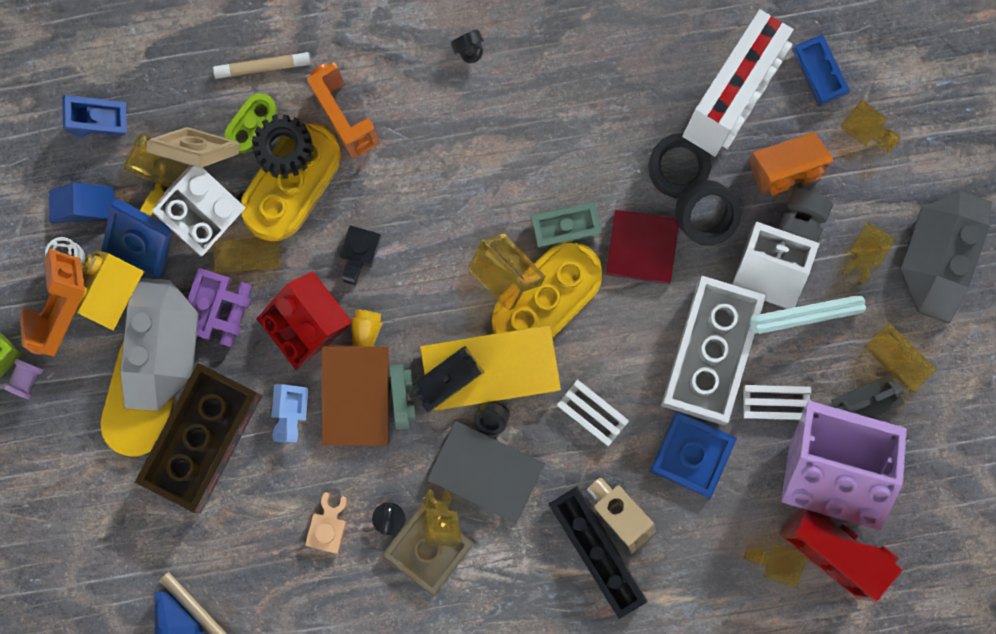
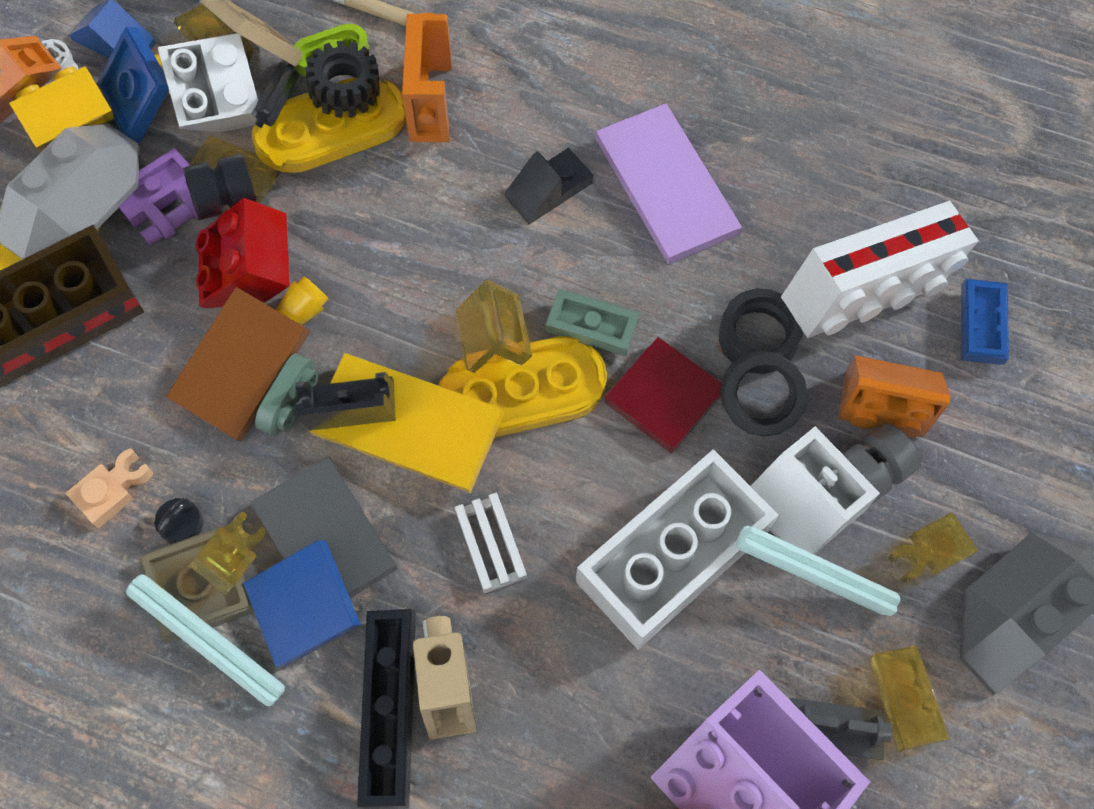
camera: 25 degrees right, 15 degrees down
light blue plate [271,384,309,443] -> none
black plate [340,225,381,286] -> none
black tile [450,30,484,64] -> none
black tile [474,402,510,435] -> none
blue tile [649,411,737,499] -> none
white tile [743,385,811,420] -> none
clear yellow plate [840,100,901,153] -> none
none -> light aqua axle [126,574,285,706]
none -> black wheel [183,153,256,221]
none -> blue tile [243,540,361,668]
none -> black axle [251,62,299,128]
none -> black slope [505,147,593,225]
none -> lavender tile [595,103,742,264]

